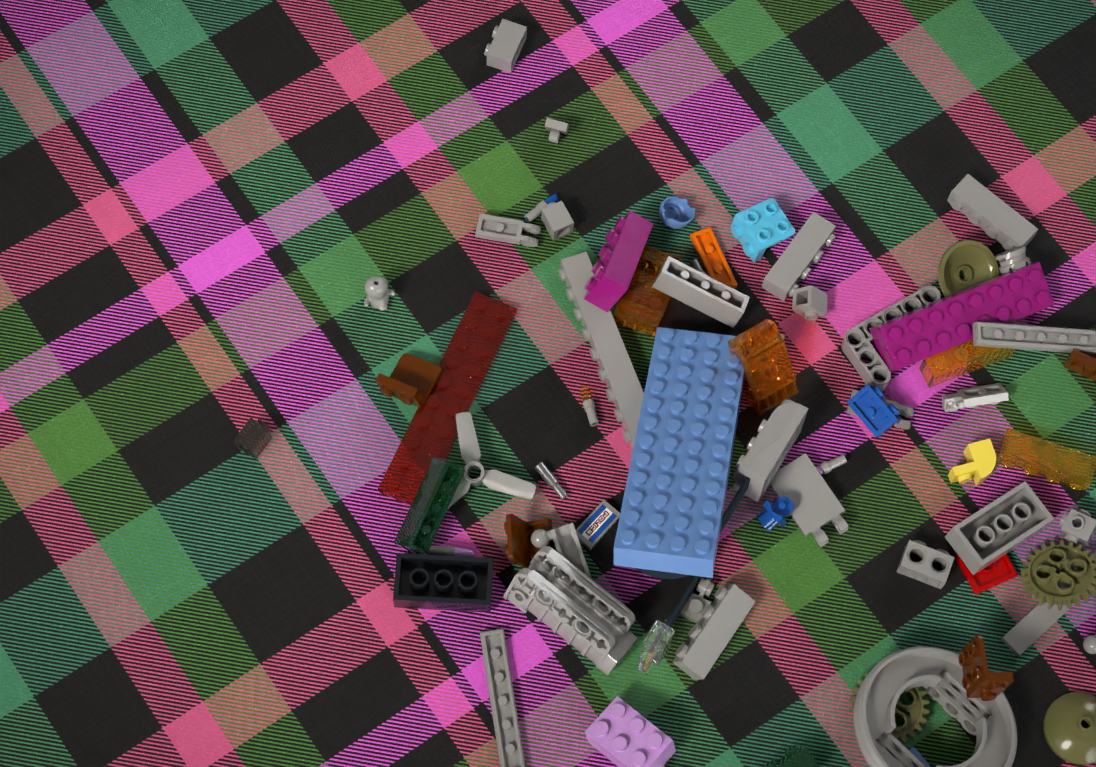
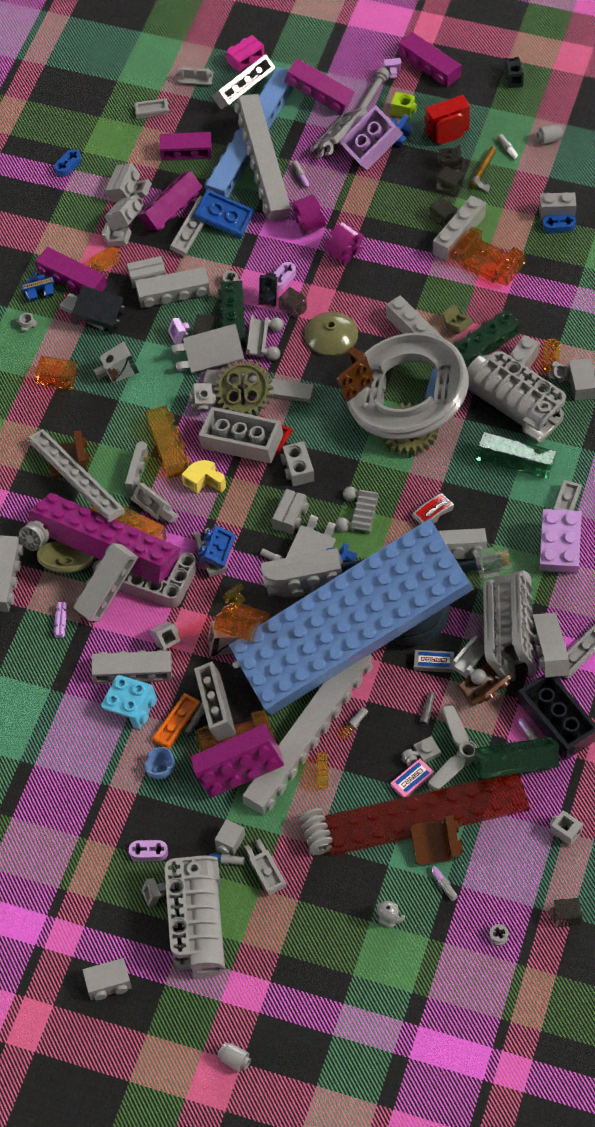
camera: 120 degrees left, 10 degrees down
none -> lavender axle [54,602,67,638]
none -> light grey brick [73,543,138,621]
none -> light grey plate [125,441,149,495]
none -> lavender beam [129,840,168,862]
none -> light grey piece [165,856,225,979]
none -> light grey brick [217,1042,251,1072]
none -> clear yellow tile [222,582,246,607]
none -> light grey brick [271,489,309,535]
none -> light grey piece [299,808,333,855]
none -> clear yellow beam [317,752,328,789]
none -> light grey gear [335,486,379,535]
none -> tile [391,759,434,800]
none -> light grey plate [401,736,441,766]
none -> slope [412,493,454,524]
none -> light grey piece [432,866,458,901]
none -> light grey bush [489,924,509,946]
none -> light grey brick [531,612,569,677]
none -> light grey brick [549,810,583,847]

